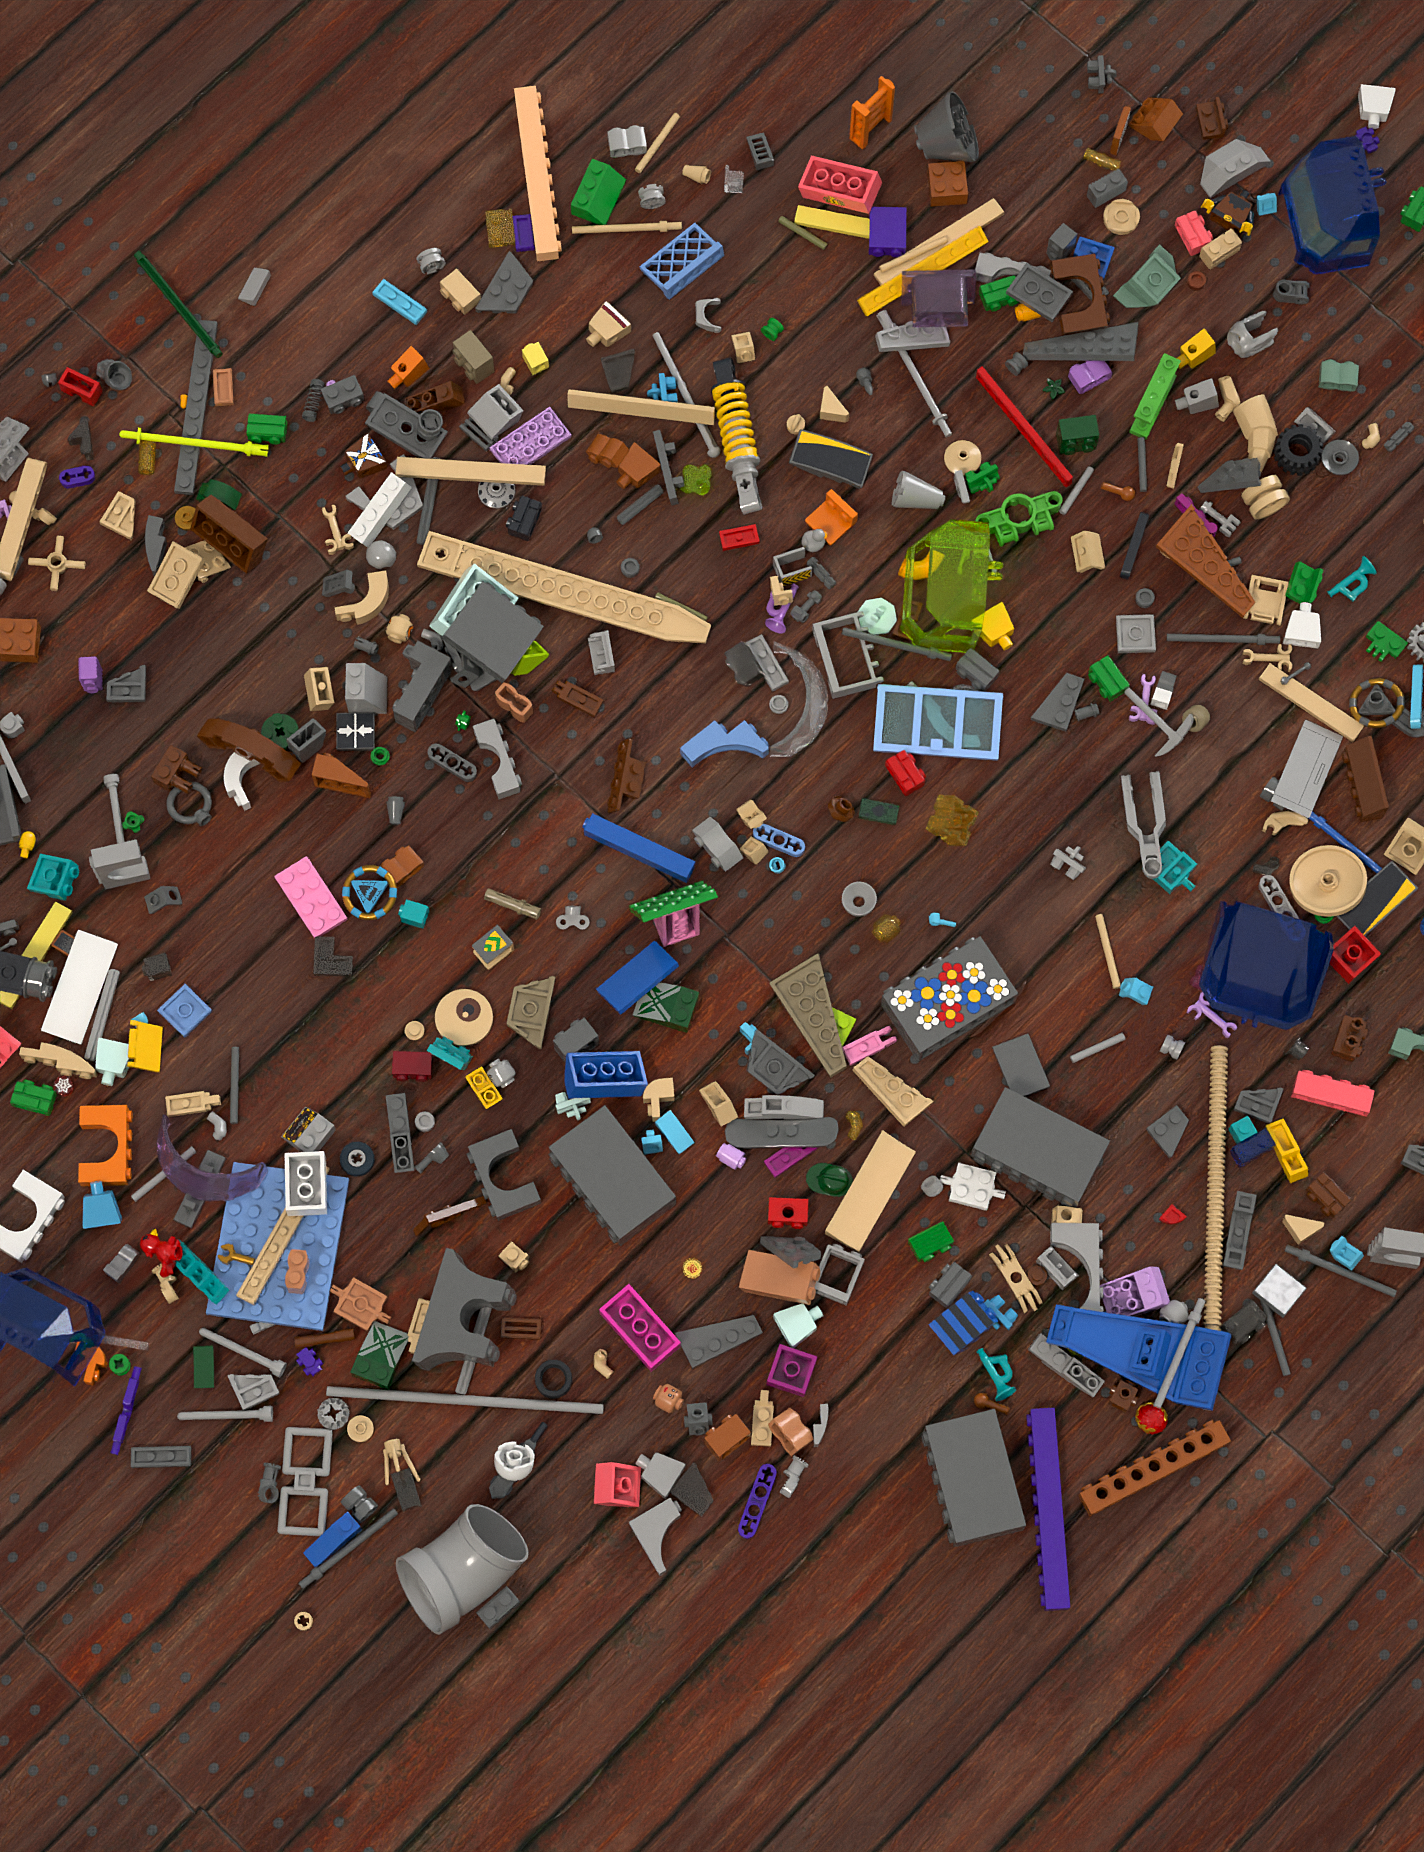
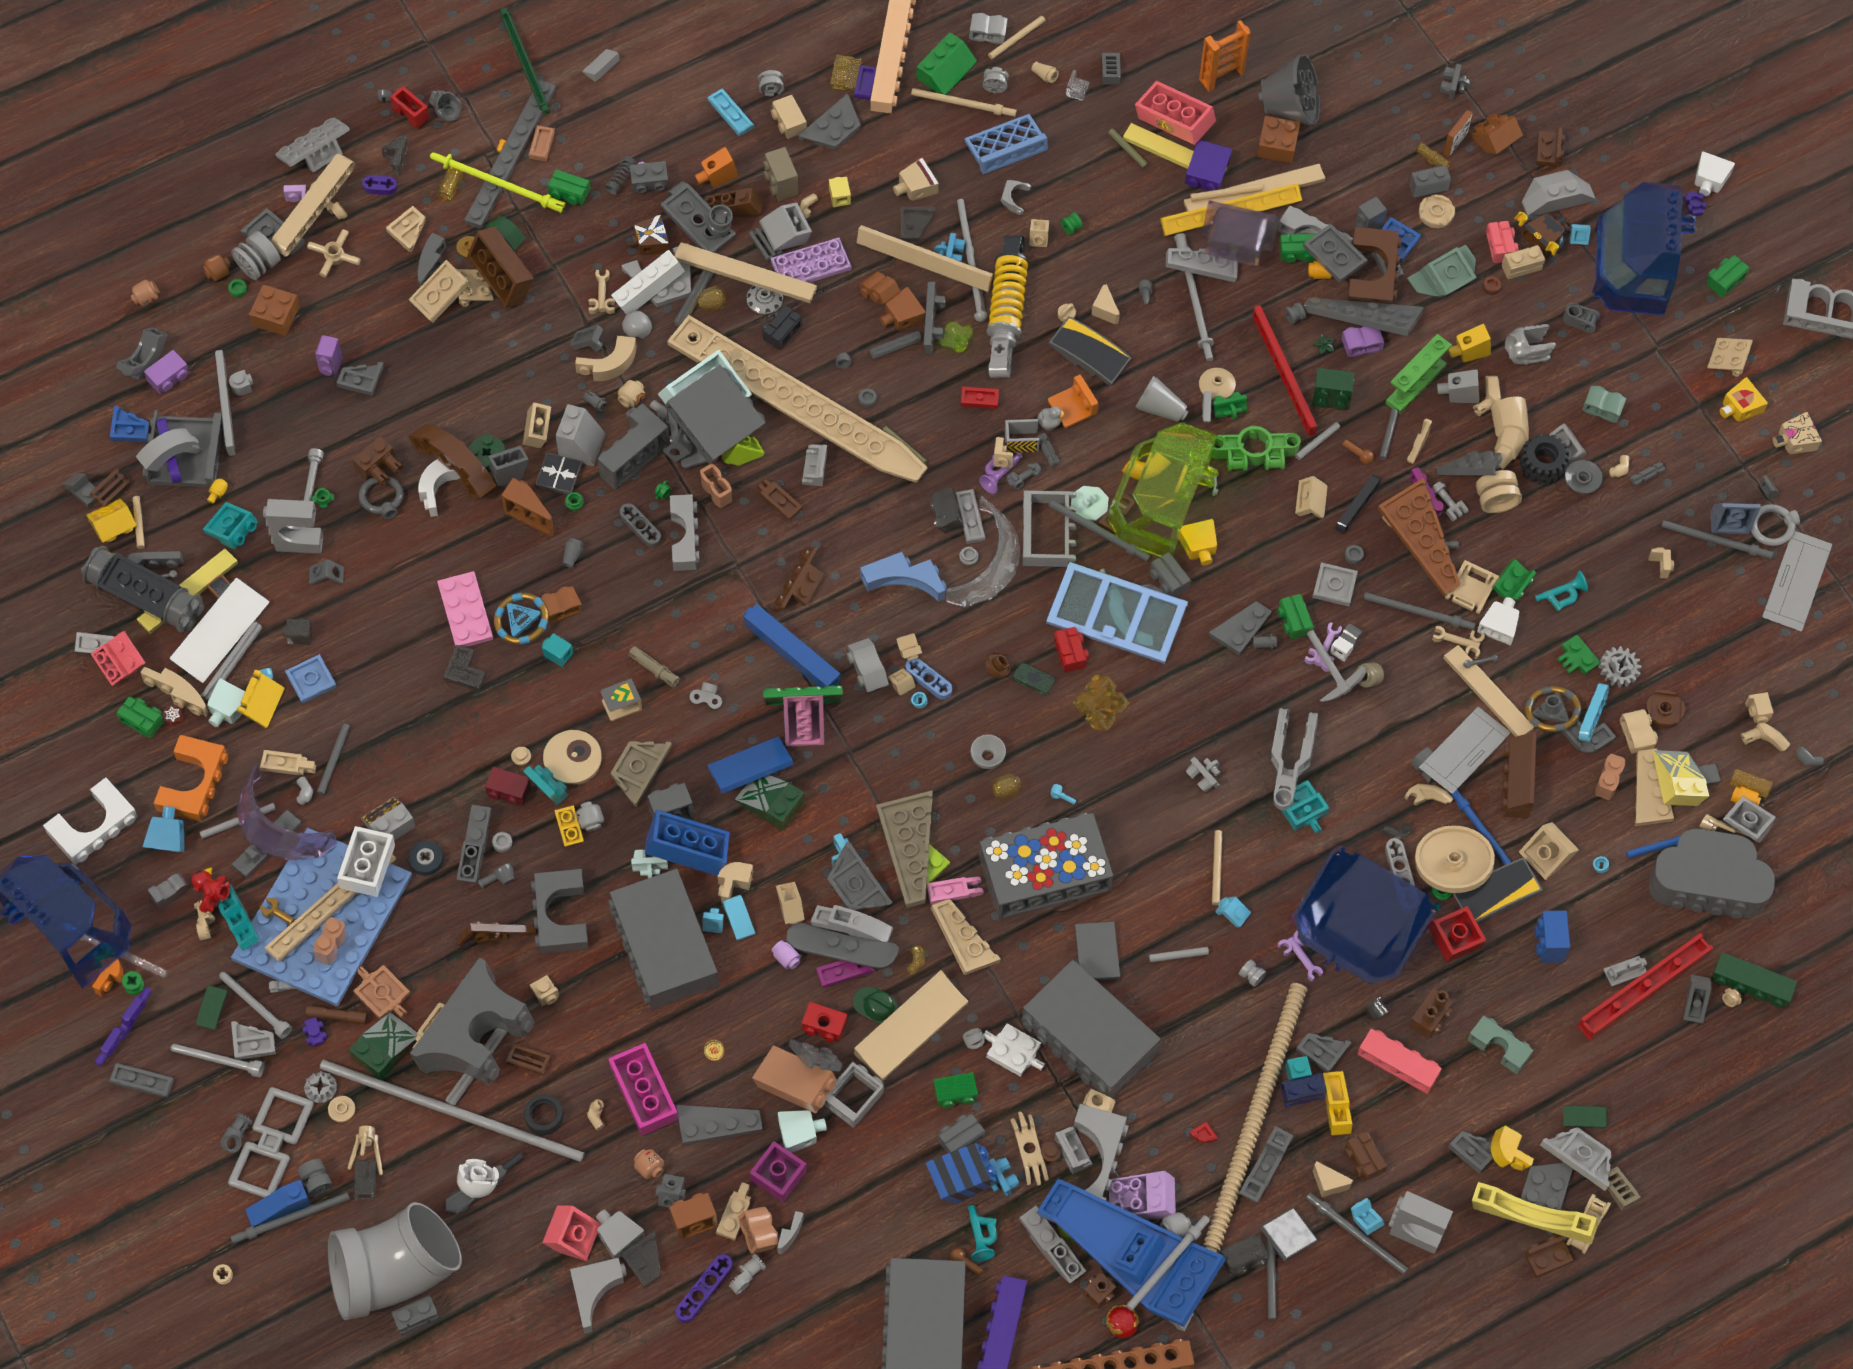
camera: 15 degrees right, 10 degrees down
dark grey wing [1146,1105,1189,1159] -> none
none -> clear yellow head [697,286,726,312]

